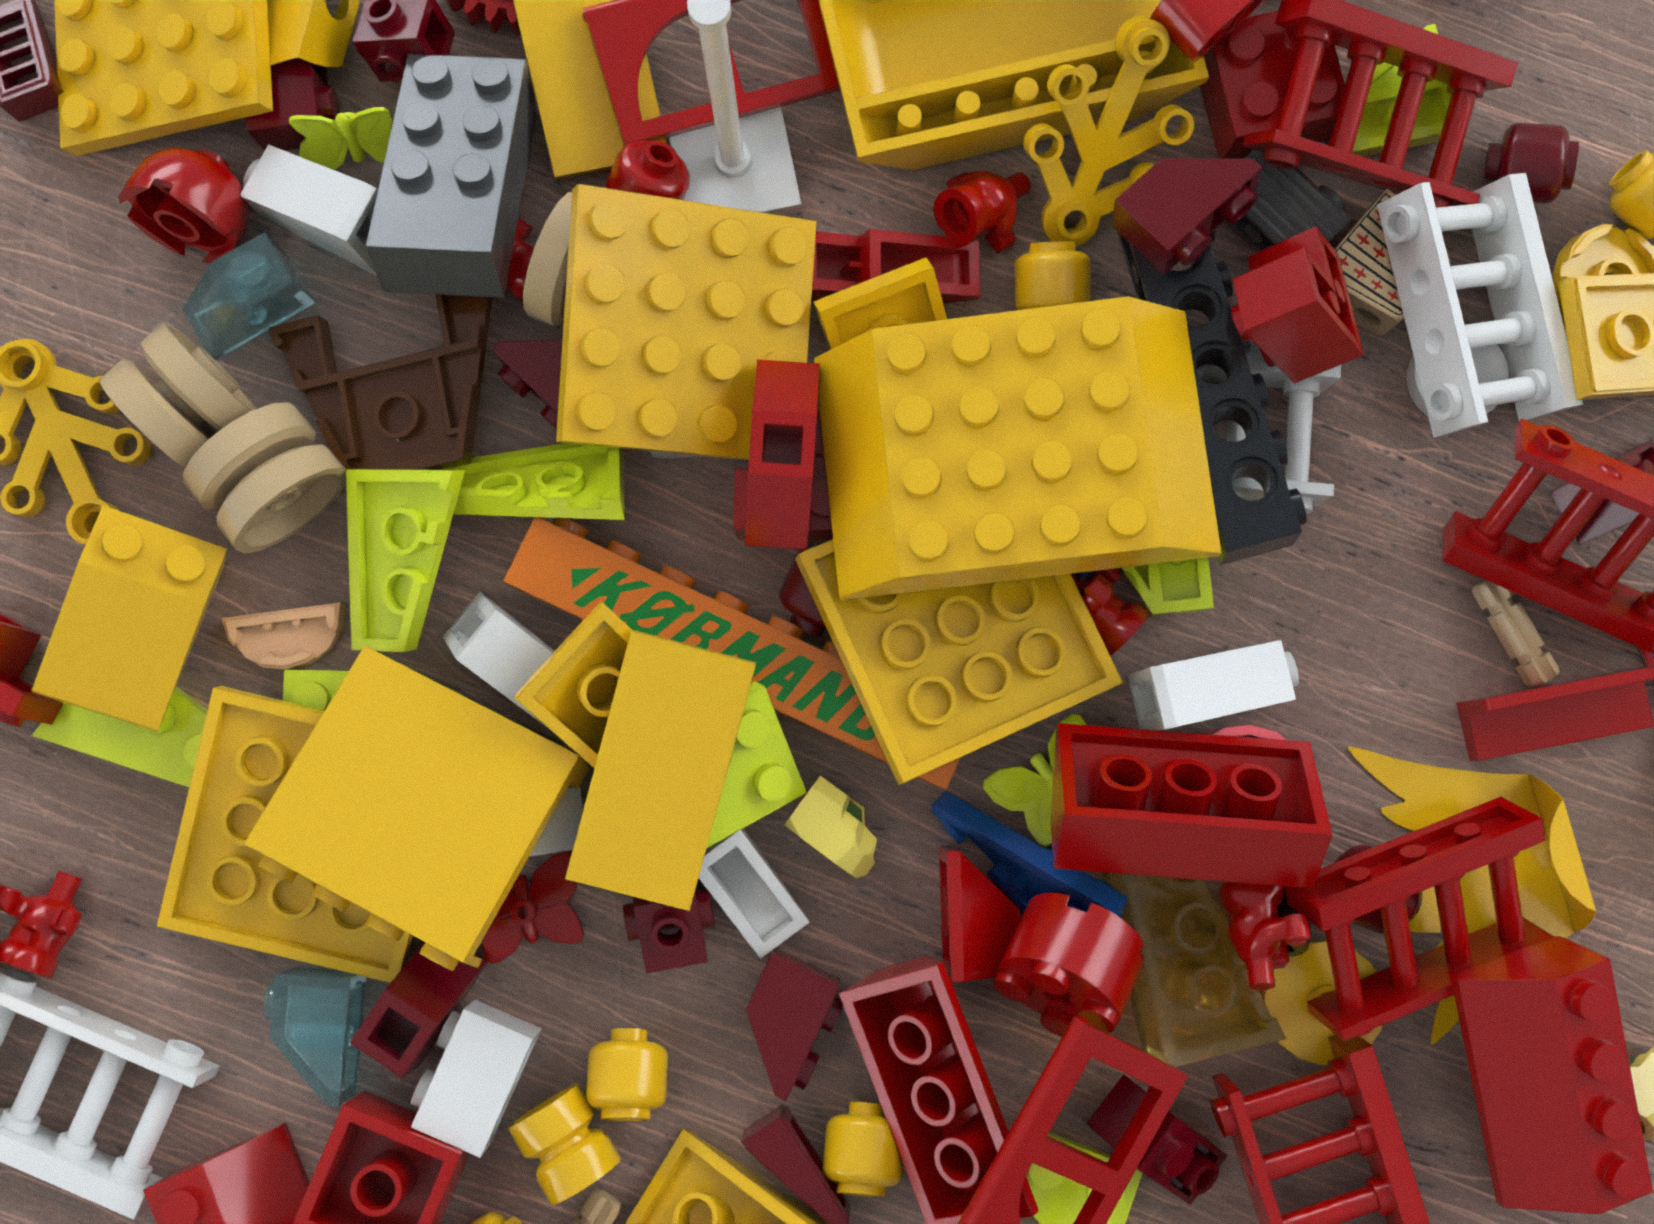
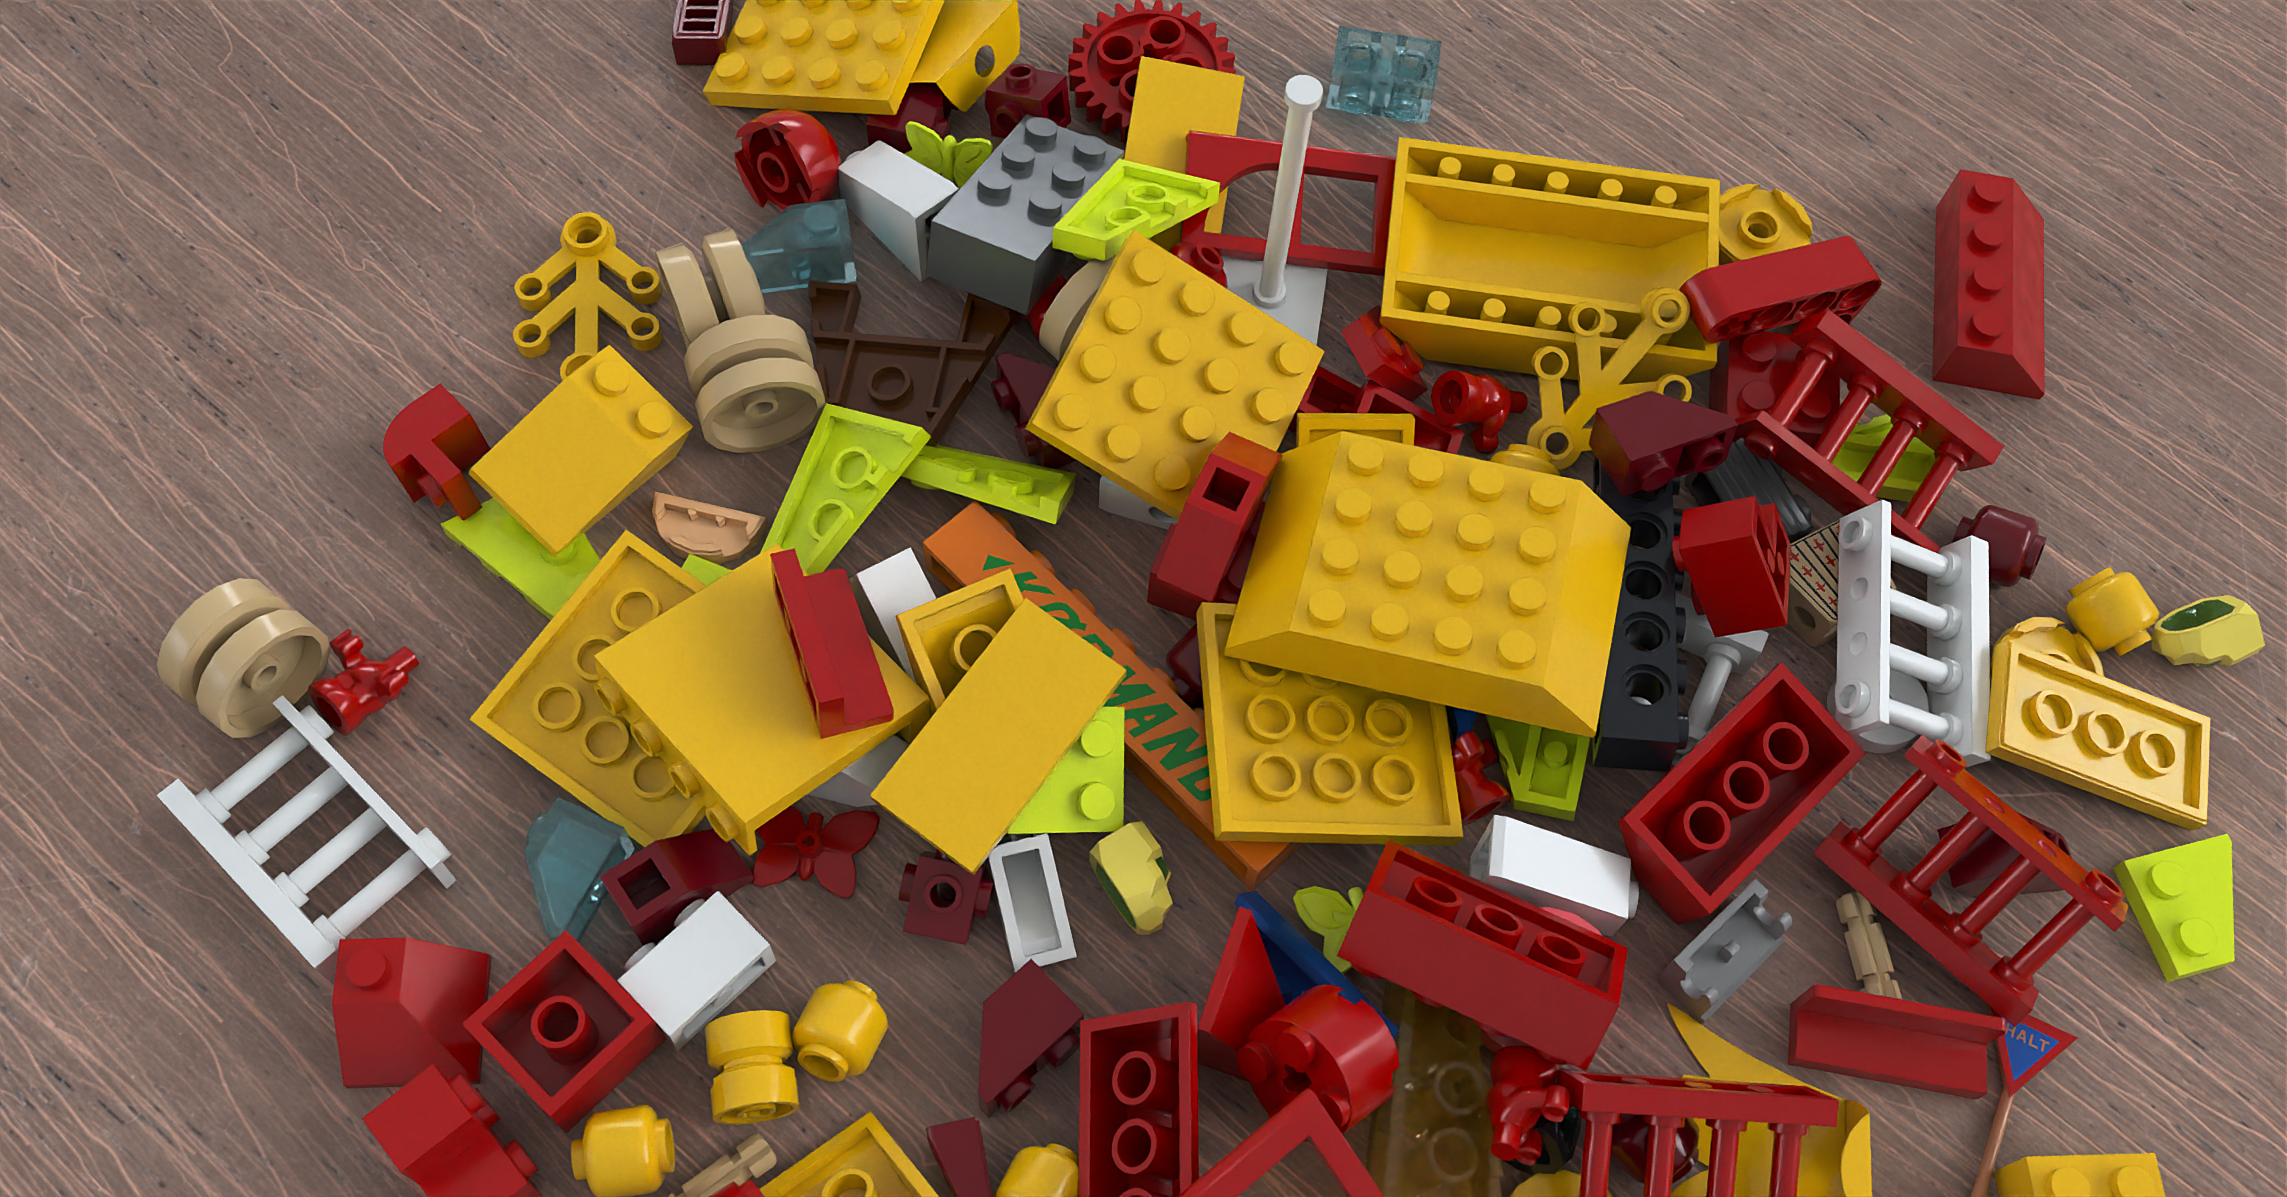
camera: 15 degrees right, 20 degrees down
none -> red panel [770,548,894,739]
none -> neon yellow wing [1052,159,1220,261]
none -> red wing [1341,305,1429,402]
none -> red slope [1618,662,1867,925]
none -> light grey hinge [1655,878,1792,1025]

